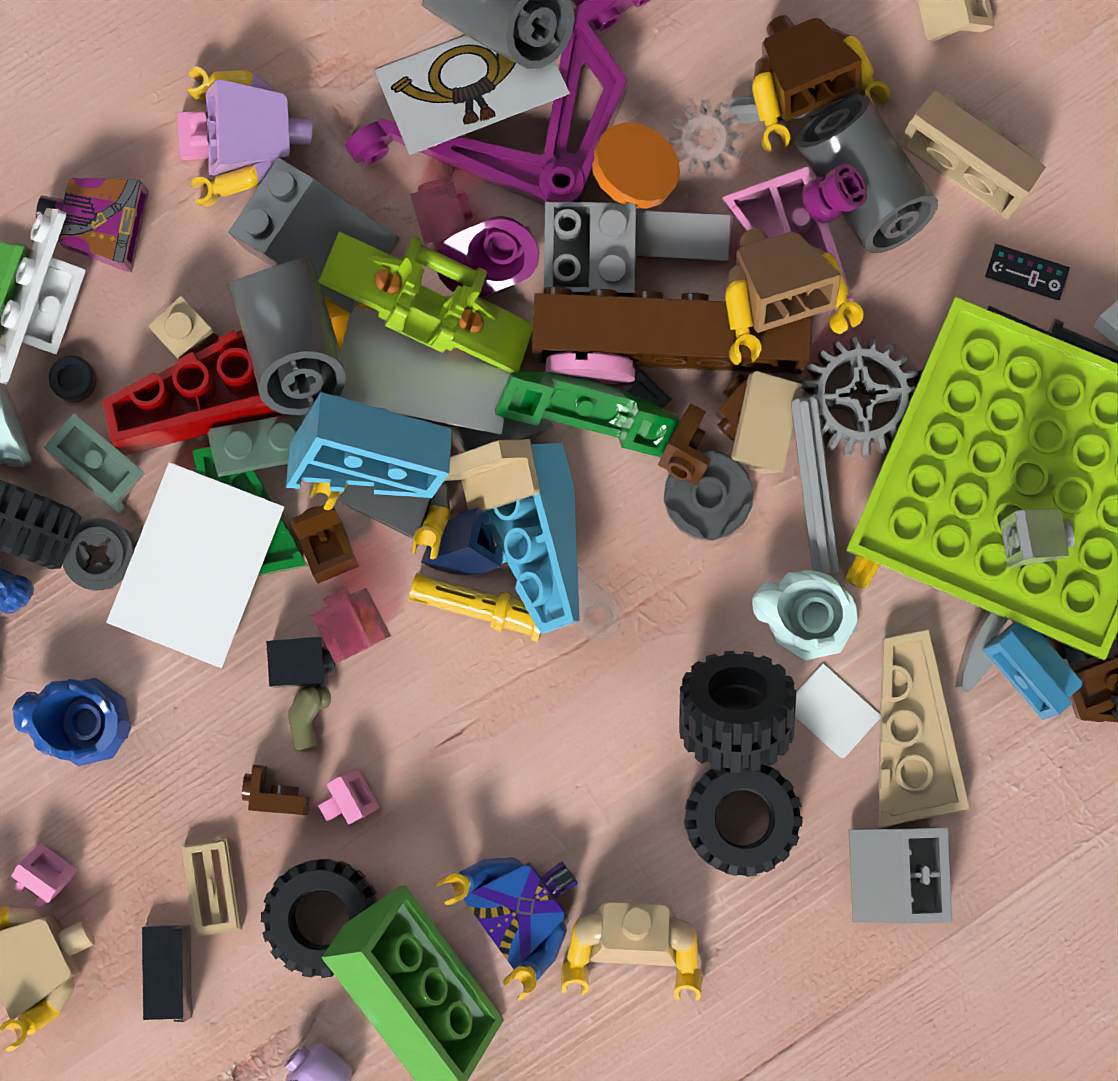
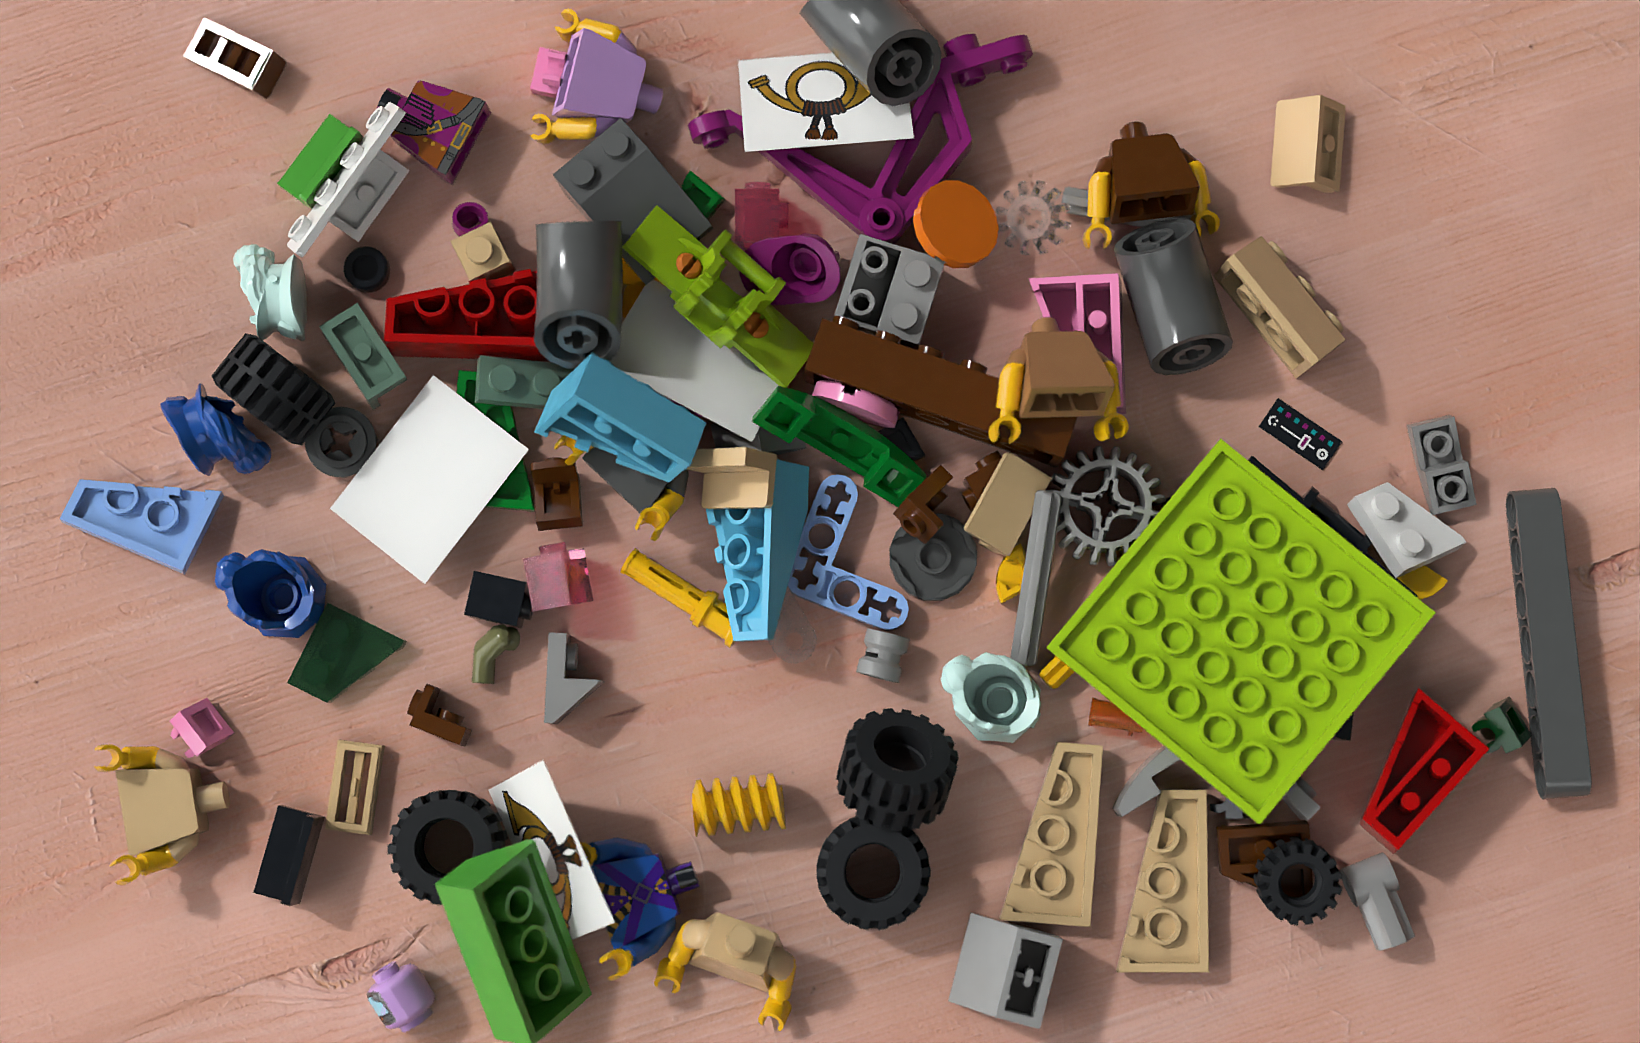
camera: 15 degrees right, 0 degrees up
bright pink tile [318,769,380,825] -> none
dark blue brick [421,507,502,575] -> none
light grey slope [635,211,733,261] -> none
white sticker [795,663,880,758] -> none
magenta wheel [802,163,867,224] -> none
dark azure panel [983,622,1082,720] -> none
light grey slope [1000,509,1075,568] -> none
none -> clear green wing [287,603,407,703]
none -> magenta hinge [452,202,488,237]
none -> white sticker [488,760,614,940]
none -> light grey slope [544,632,604,724]
none -> green tile [682,170,724,220]
none -> yellow piece [692,773,786,837]
none -> light blue beam [787,474,909,631]
none -> light grey wheel [856,628,910,683]
none -> yellow tile [996,543,1026,604]
none -> clear orange pin [1088,698,1143,736]
none -> tan wing [1116,790,1209,972]

